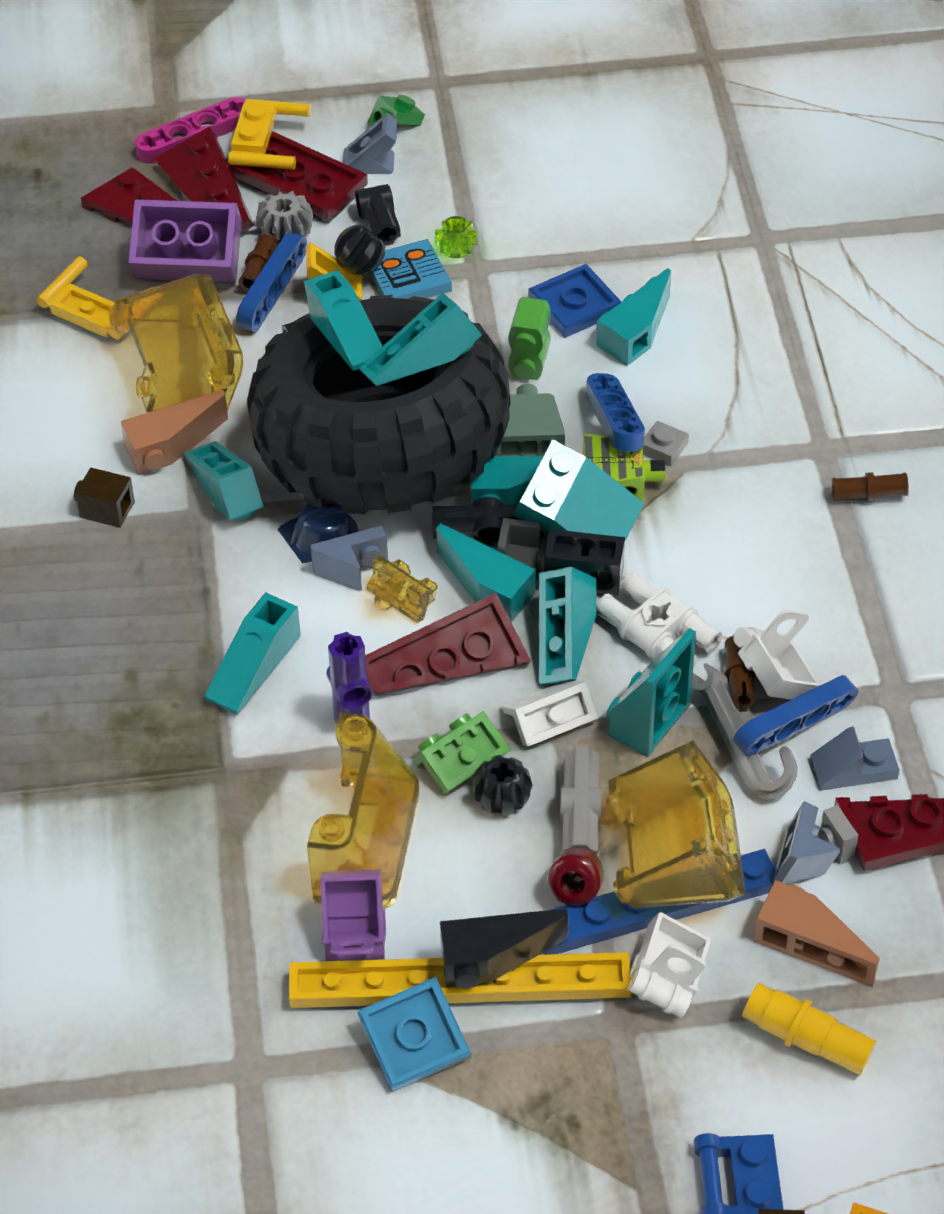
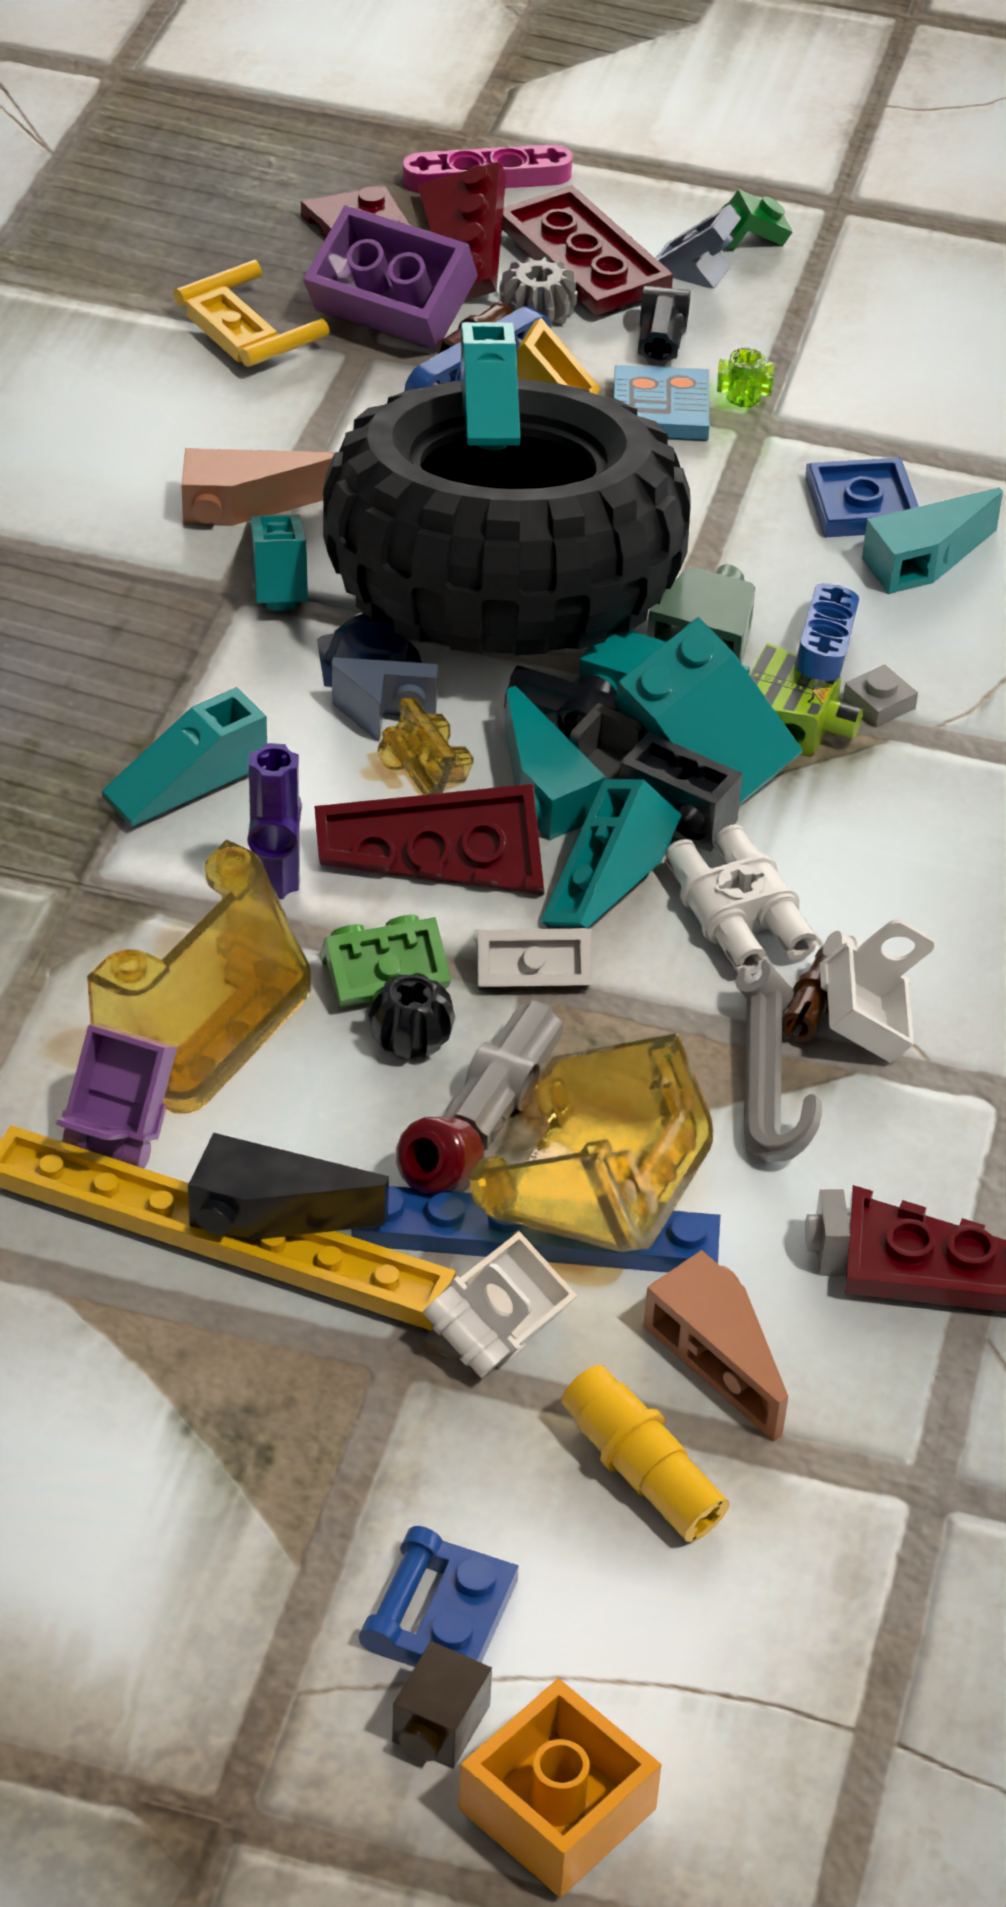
camera: 20 degrees right, 5 degrees down
dark brown brick [74,467,135,528] -> none
clear yellow windscreen [109,274,243,412] -> none
yellow plate [228,99,311,170] -> none
black piece [334,225,385,276] -> none
dark azure tile [357,977,471,1092] -> none
teal slope [359,292,482,386] -> none
bright green brick [508,297,551,380] -> none
teal slope [606,628,696,757] -> none
blue beam [733,675,859,756] -> none
sand blue slope [773,801,840,883] -> none
sand blue slope [810,726,900,791] -> none

